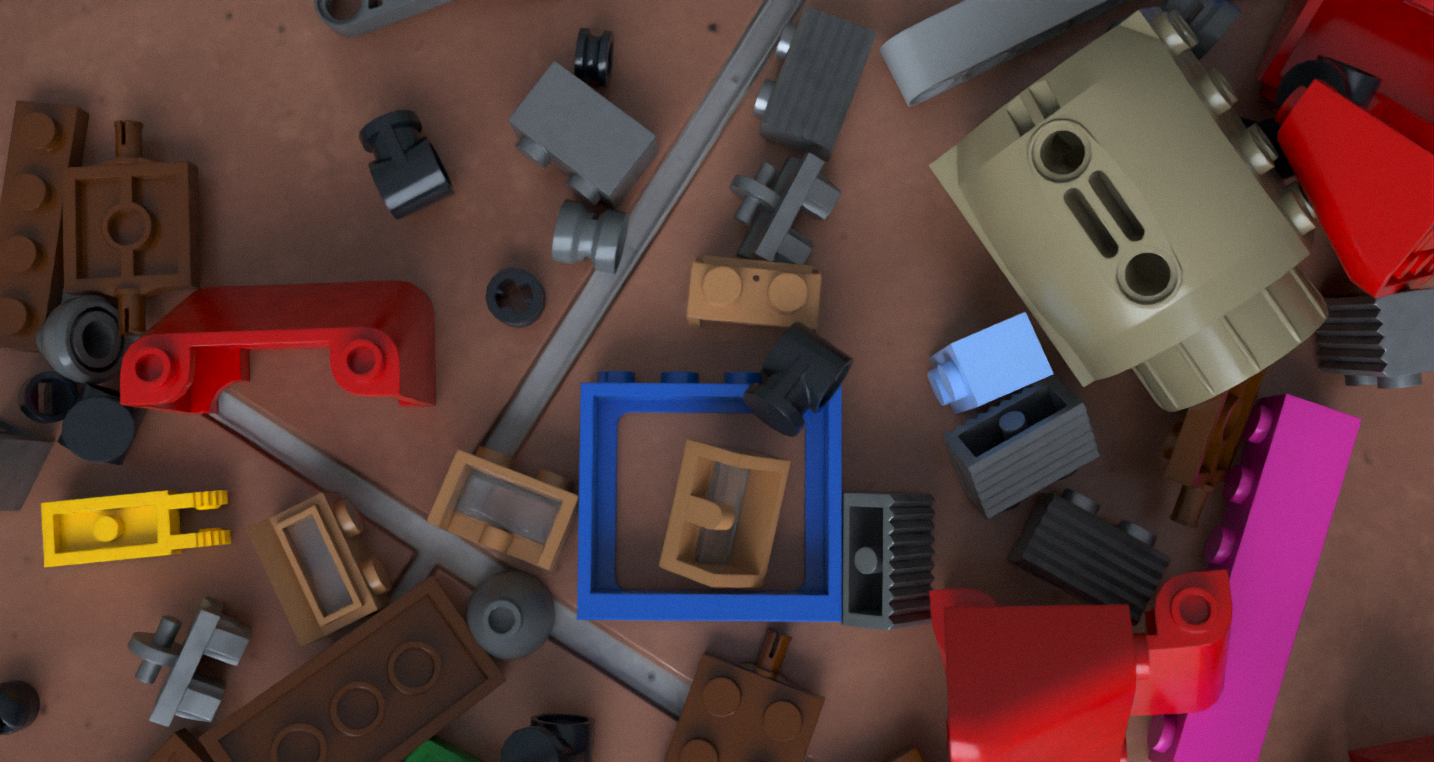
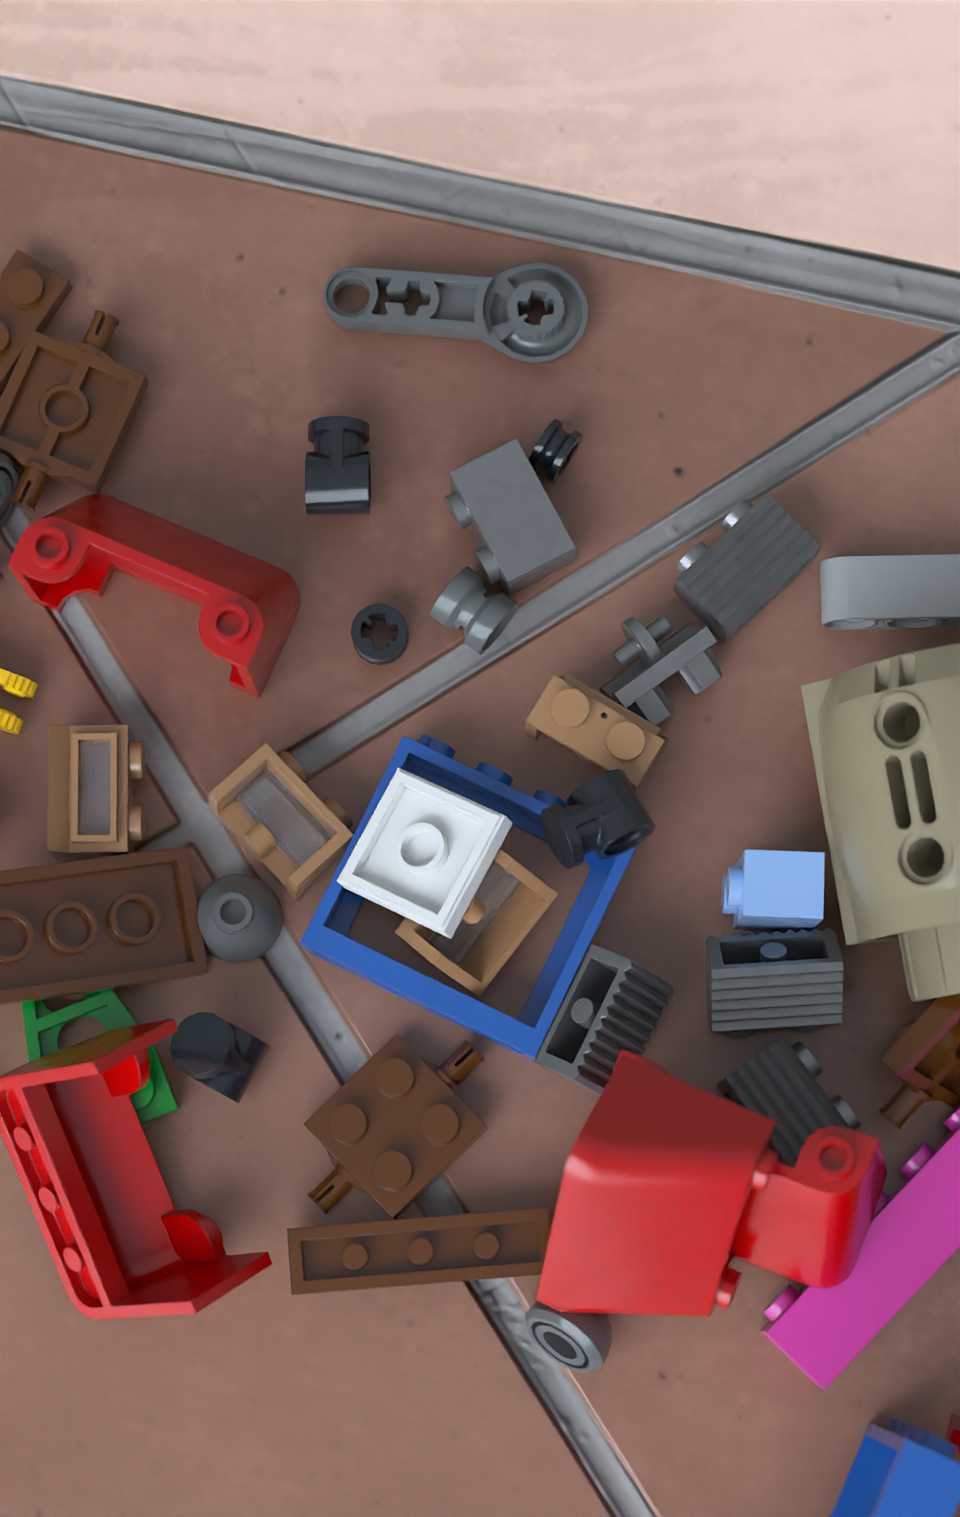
camera: 25 degrees right, 5 degrees down
none -> white tile [337,768,513,938]

